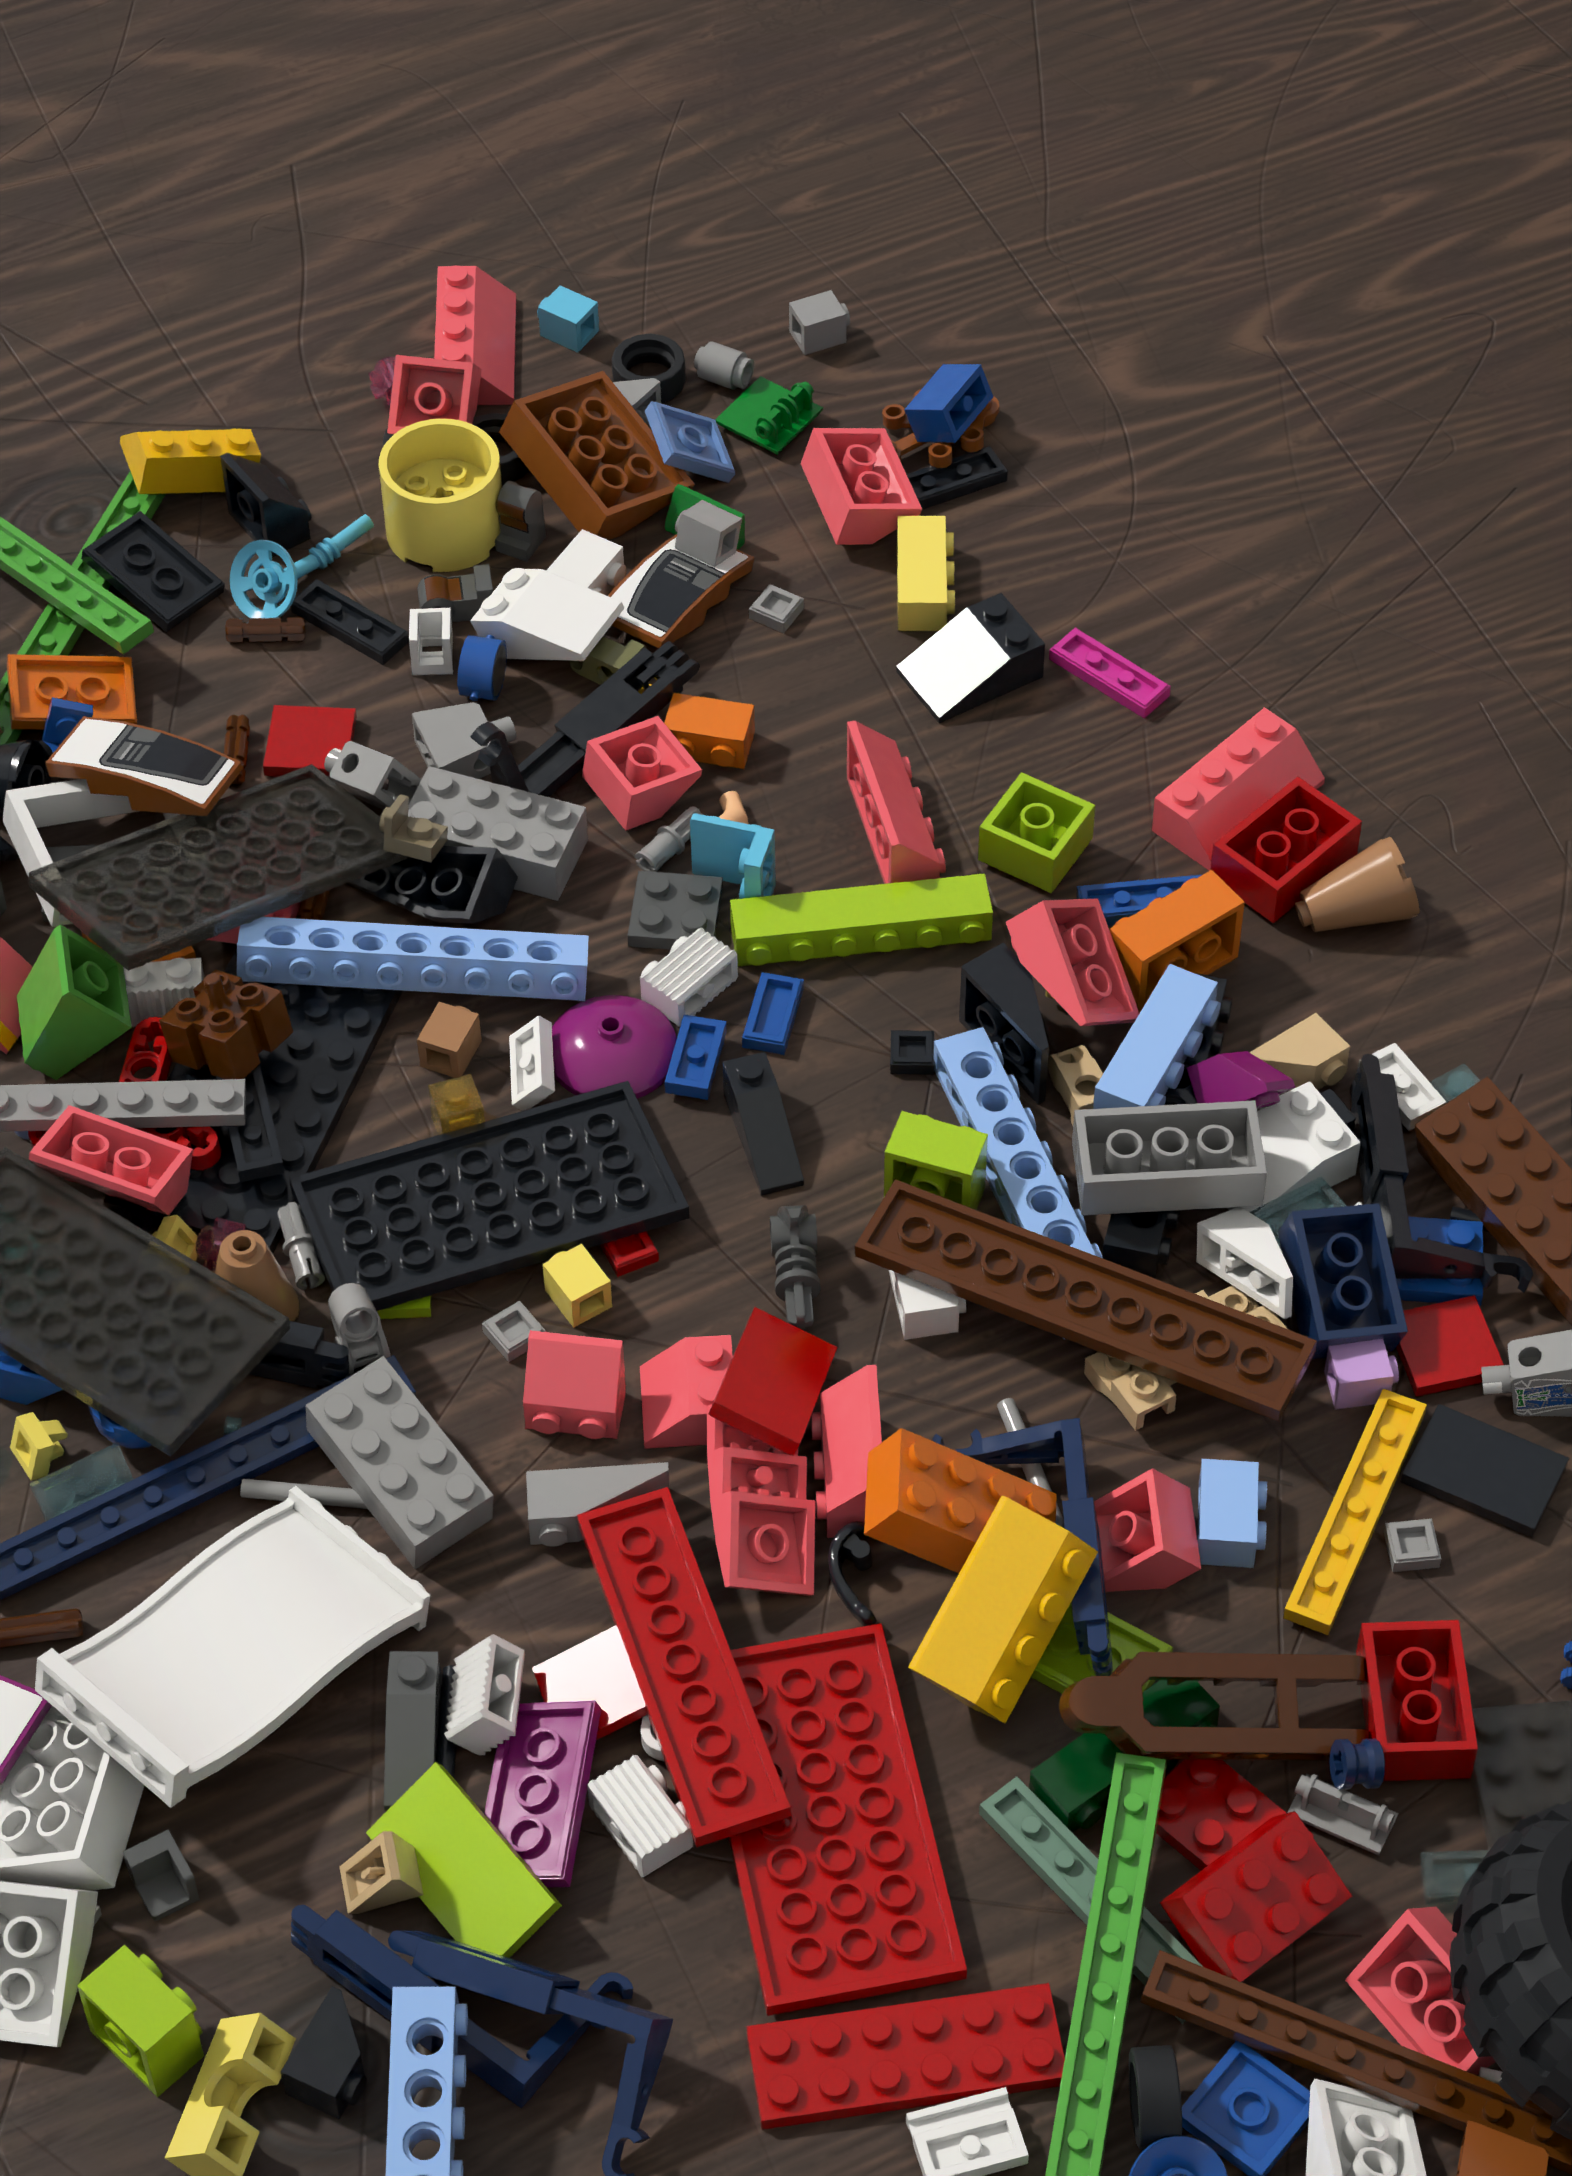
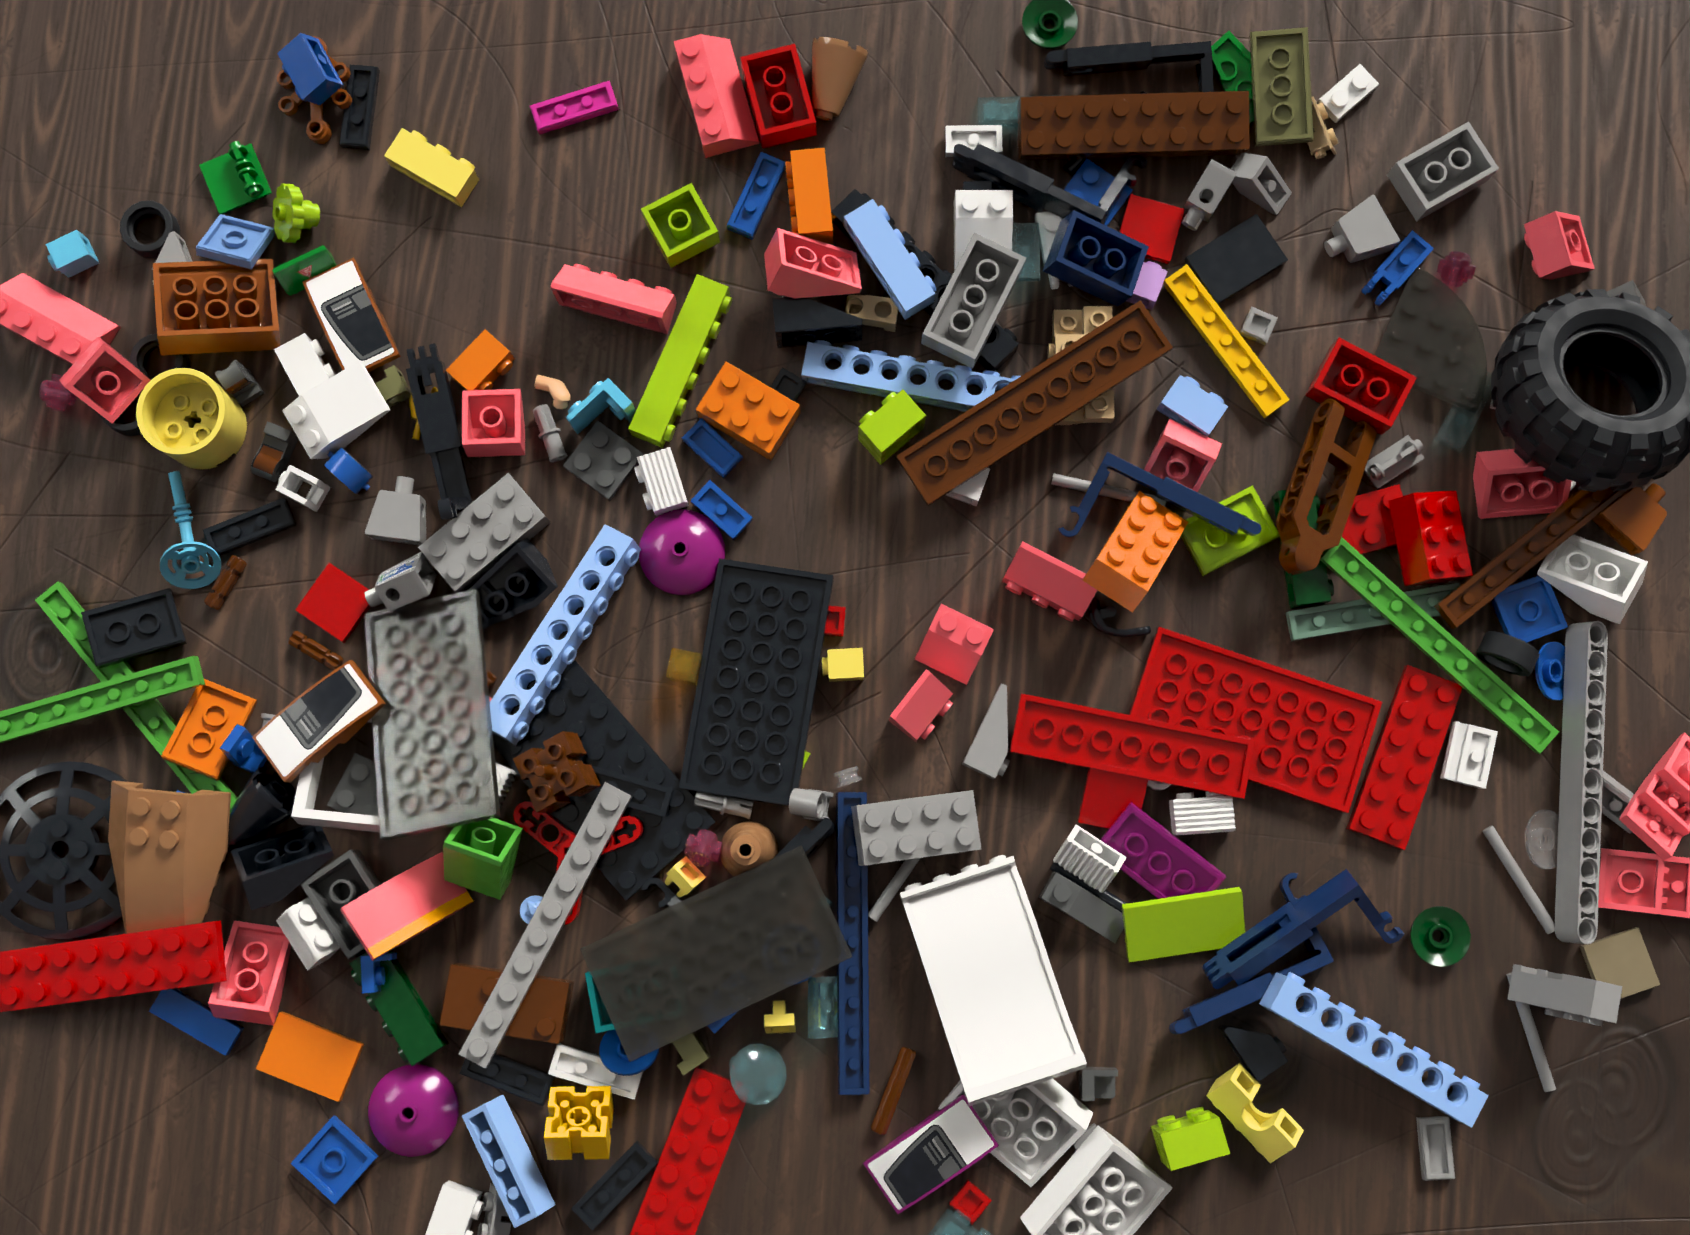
camera: 60 degrees left, 30 degrees up
coral slope [29,1105,193,1216] -> none
yellow slope [120,429,261,494] -> none
black slope [220,453,312,558] -> none
tan slope [340,1831,423,1915] -> none
dark tan bracket [379,794,448,862] -> none
medium nougat brick [417,1002,482,1079] -> none
light grey tile [482,1300,546,1362] -> none
white plate [509,1016,555,1111] -> none
light grey brick [675,500,742,567] -> none
light grey brick [694,341,754,390] -> none
coral slope [707,1404,815,1596] -> none
red tile [708,1307,837,1456] -> none
black slope [723,1052,804,1196] -> none
light grey tile [749,584,804,634] -> none
dark grey piece [770,1205,821,1331] -> none
light grey brick [789,290,850,355] -> none
coral slope [801,428,922,545] -> none
slope [896,593,1045,723] -> none
yellow slope [908,1495,1098,1723] -> none
magenta slope [1187,1051,1295,1109] -> none
white slope [1196,1207,1293,1319] -> none
tan slope [1250,1013,1350,1091] -> none
dark blue wheel [1329,1739,1385,1789] -> none
none -> lime plant [272,183,320,243]
none -> orange brick [696,361,801,460]
none -> clear bush [833,766,862,788]

